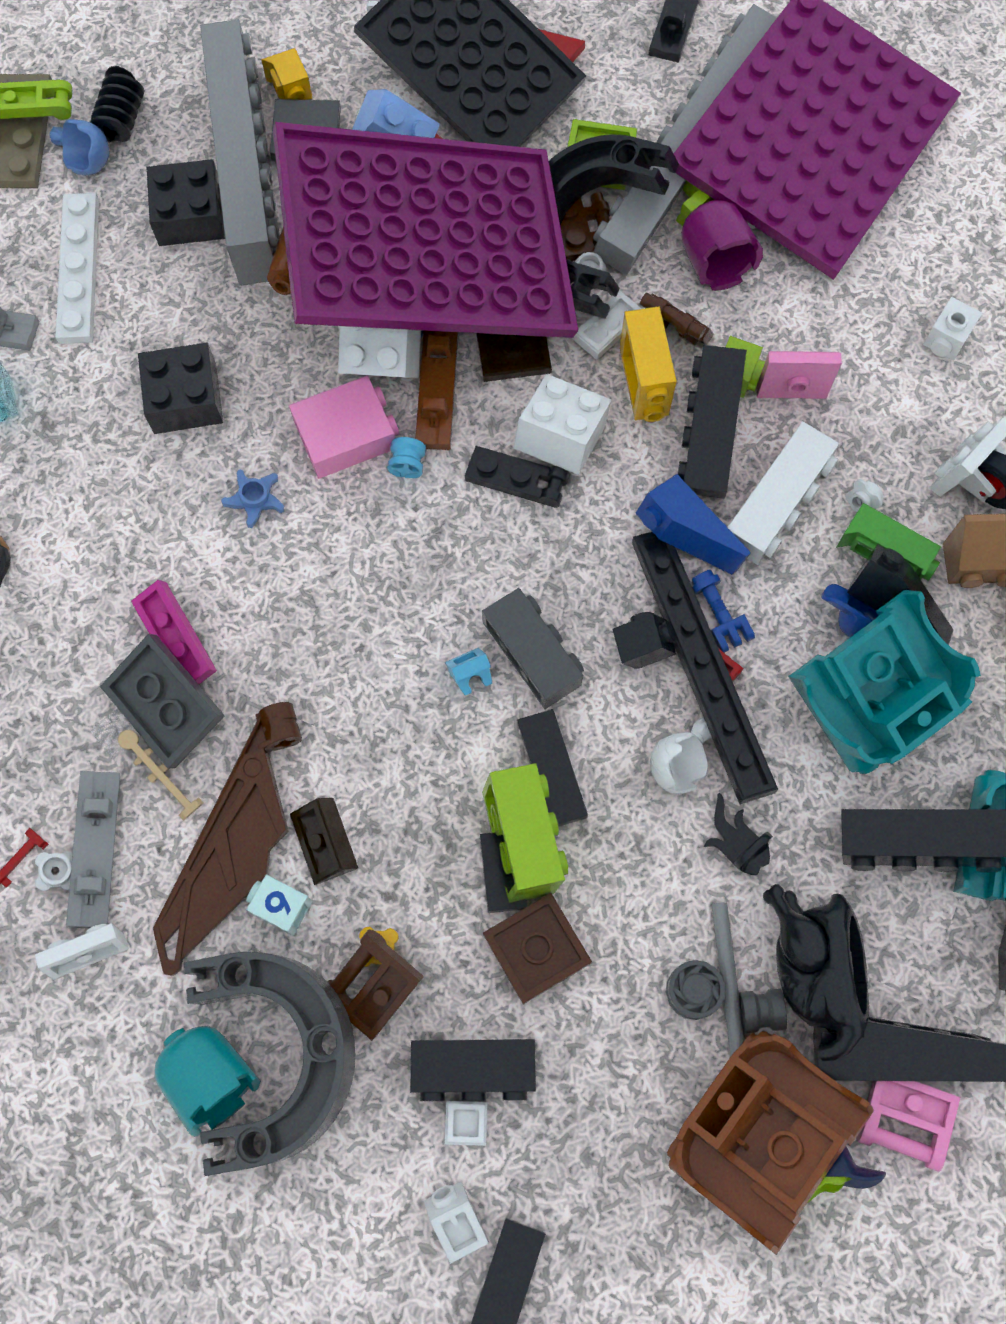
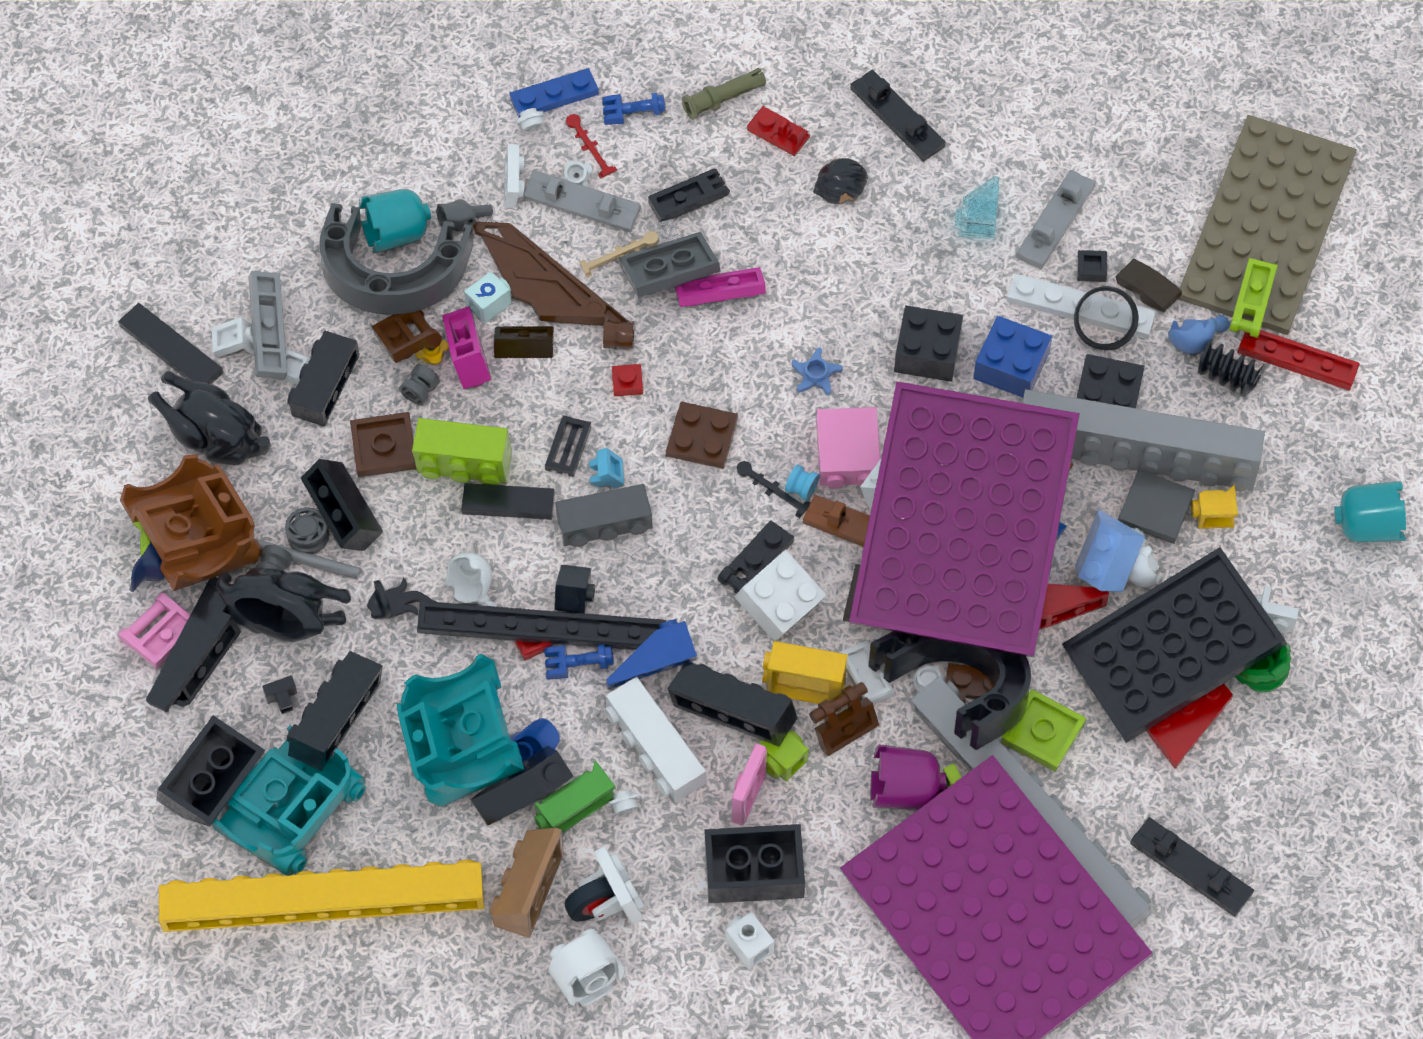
camera: 110 degrees right, 10 degrees down
none -> black piece [148,371,271,465]
none -> light grey hinge [248,271,288,379]
none -> black tile [262,675,297,714]
none -> black brick [300,459,383,551]
none -> dark grey wheel [399,364,440,406]
none -> dark grey piece [436,199,493,231]
none -> dark pink slope [442,306,492,389]
none -> black tile [545,415,591,477]
none -> red plate [611,364,643,396]
none -> black hinge [648,168,730,224]
none -> reddish brown plate [666,401,738,469]
none -> black brick [704,824,805,904]
none -> black piece [737,461,810,519]
none -> blue brick [973,315,1052,398]
none -> black tyre [1074,286,1139,350]
none -> black plate [1077,250,1107,282]
none -> dark brown slope [1115,259,1182,313]
none -> red tile [1237,330,1360,391]

